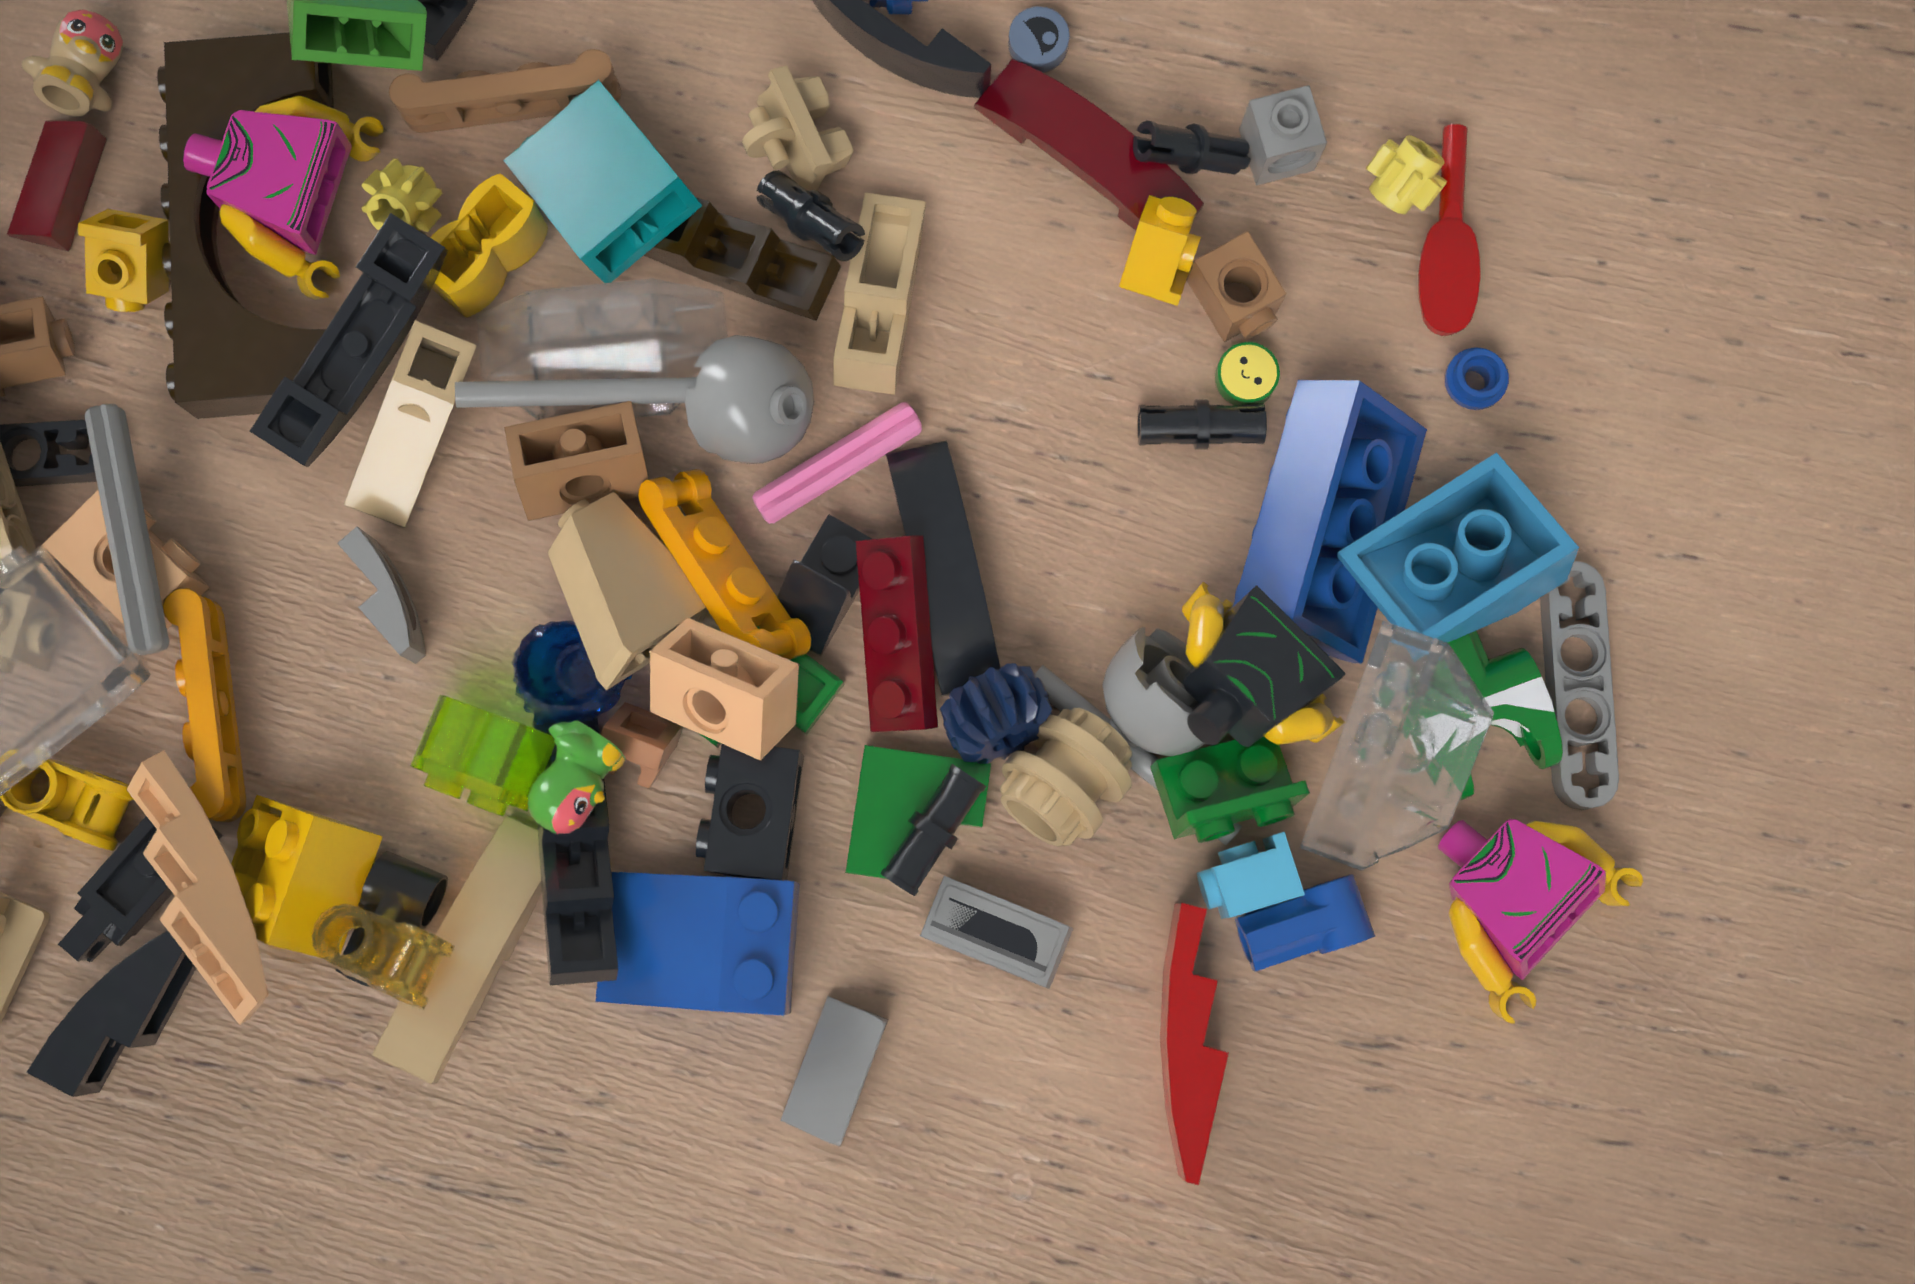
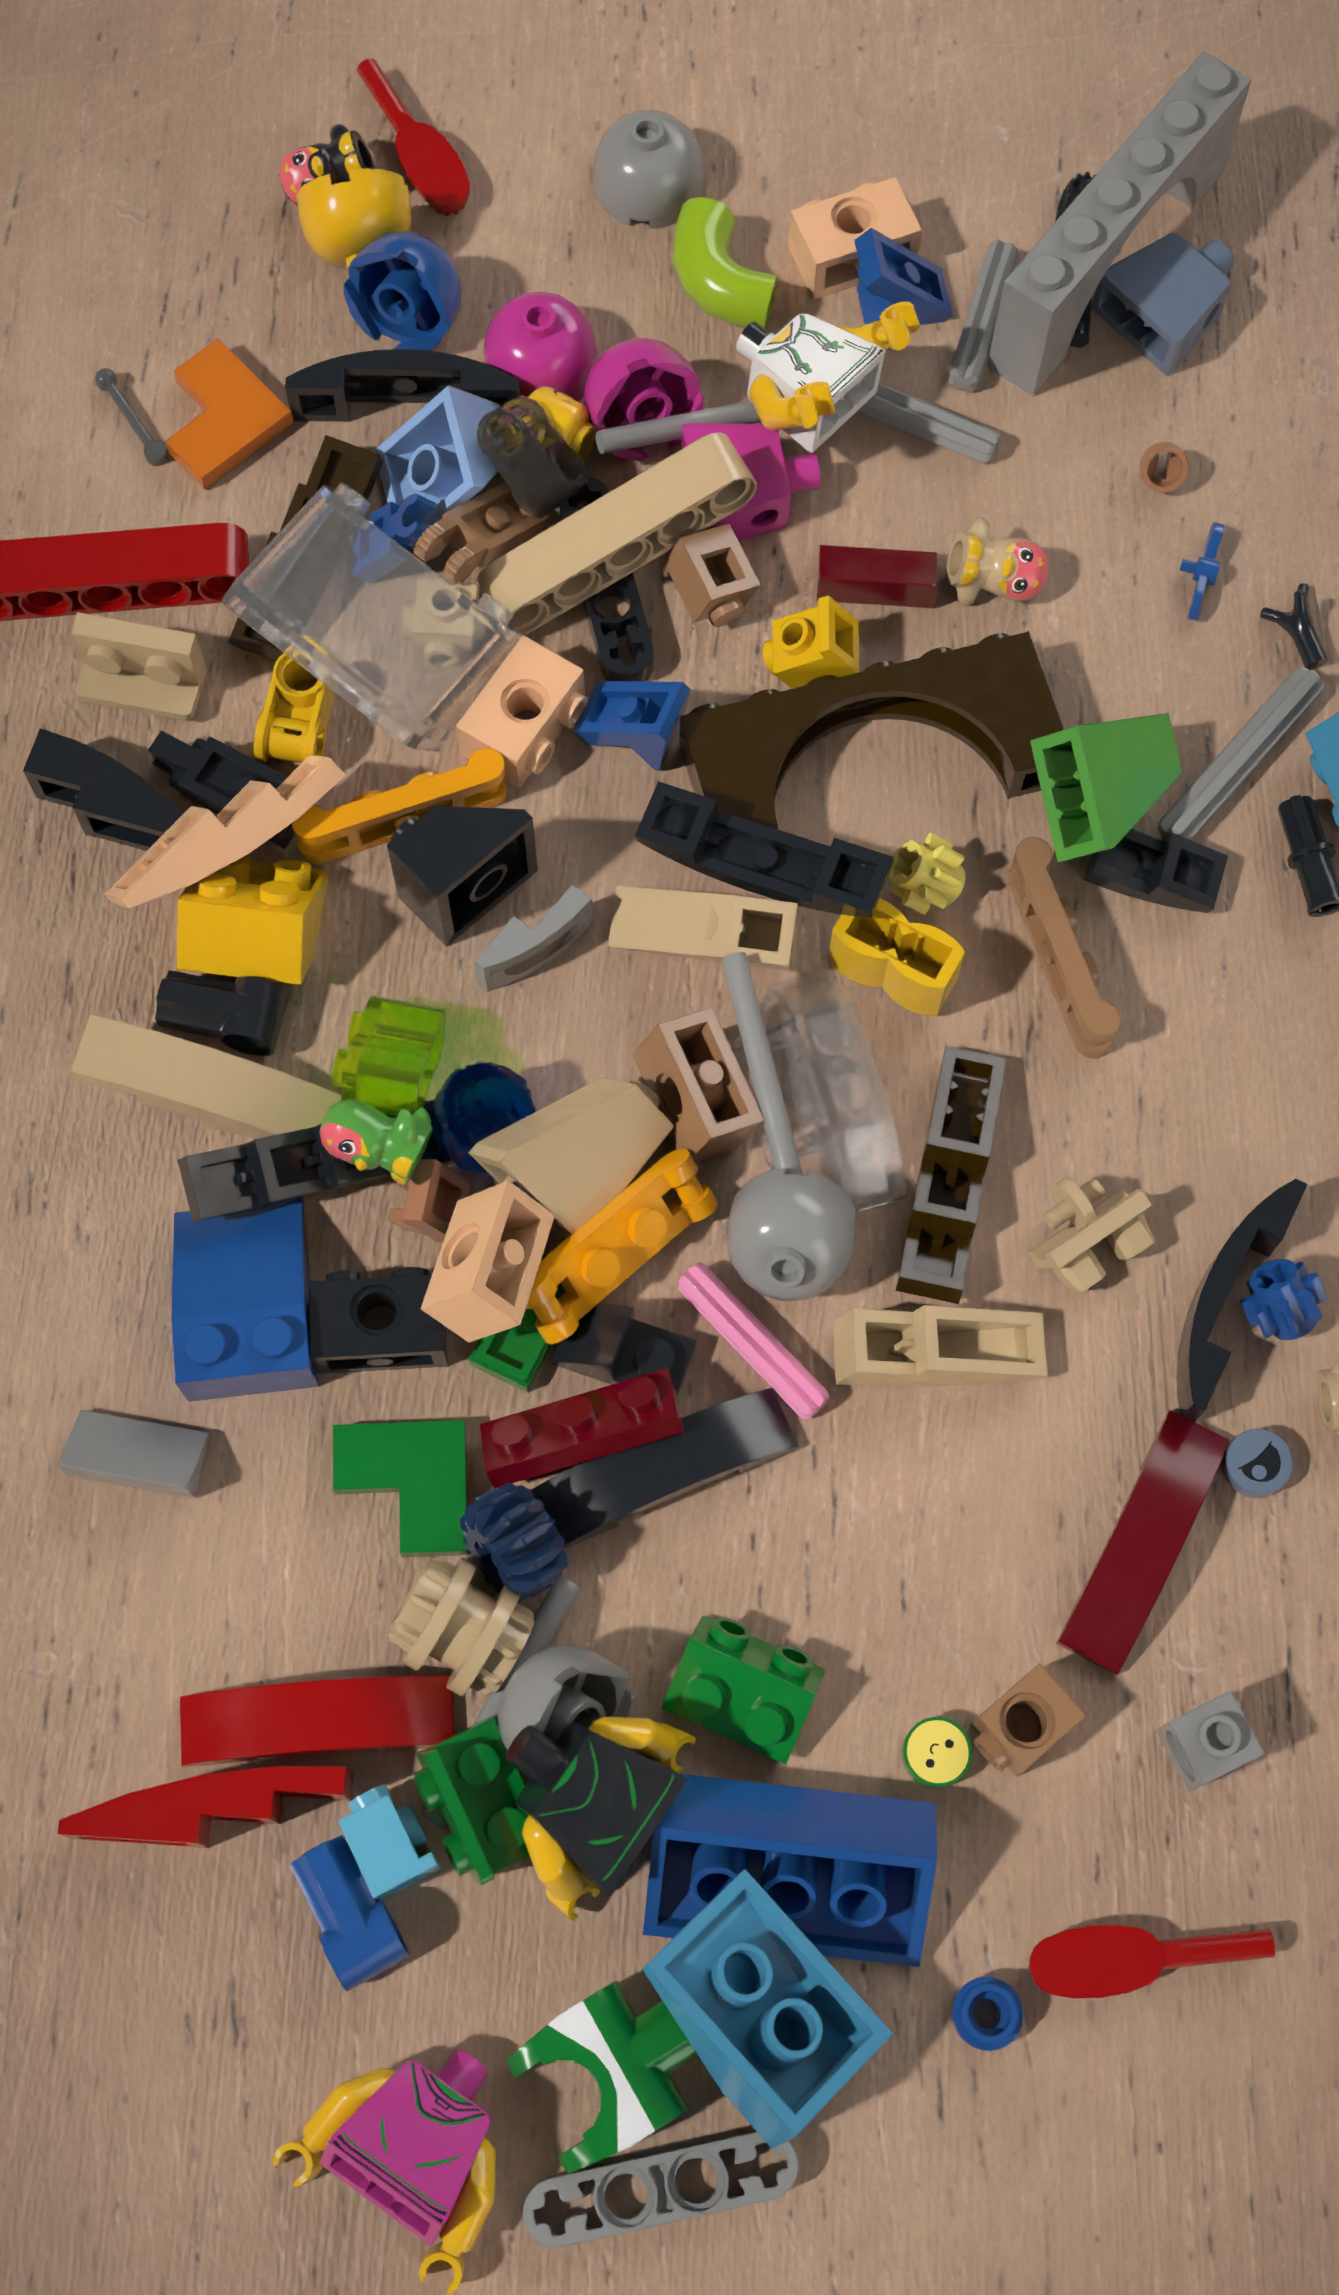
camera: 80 degrees right, 10 degrees down
light grey axle [84,404,170,655] -> none
dark pink torso [183,96,384,299] -> none
clear yellow piece [312,904,455,1010] -> none
teal brick [503,80,702,286] -> none
black pin [756,170,865,261] -> none
black pin [881,764,987,896] -> none
light grey slope [920,876,1073,989] -> none
yellow brick [1118,195,1201,306] -> none
black axle [1133,120,1251,175] -> none
black pin [1137,399,1267,450] -> none
clear wedge [1300,621,1494,871] -> none
light yellow gear [1366,135,1447,214] -> none
none -> red slope [180,1676,455,1767]
none -> black slope [387,806,538,947]
none -> blue slope [573,681,690,770]
none -> green bracket [661,1616,825,1764]

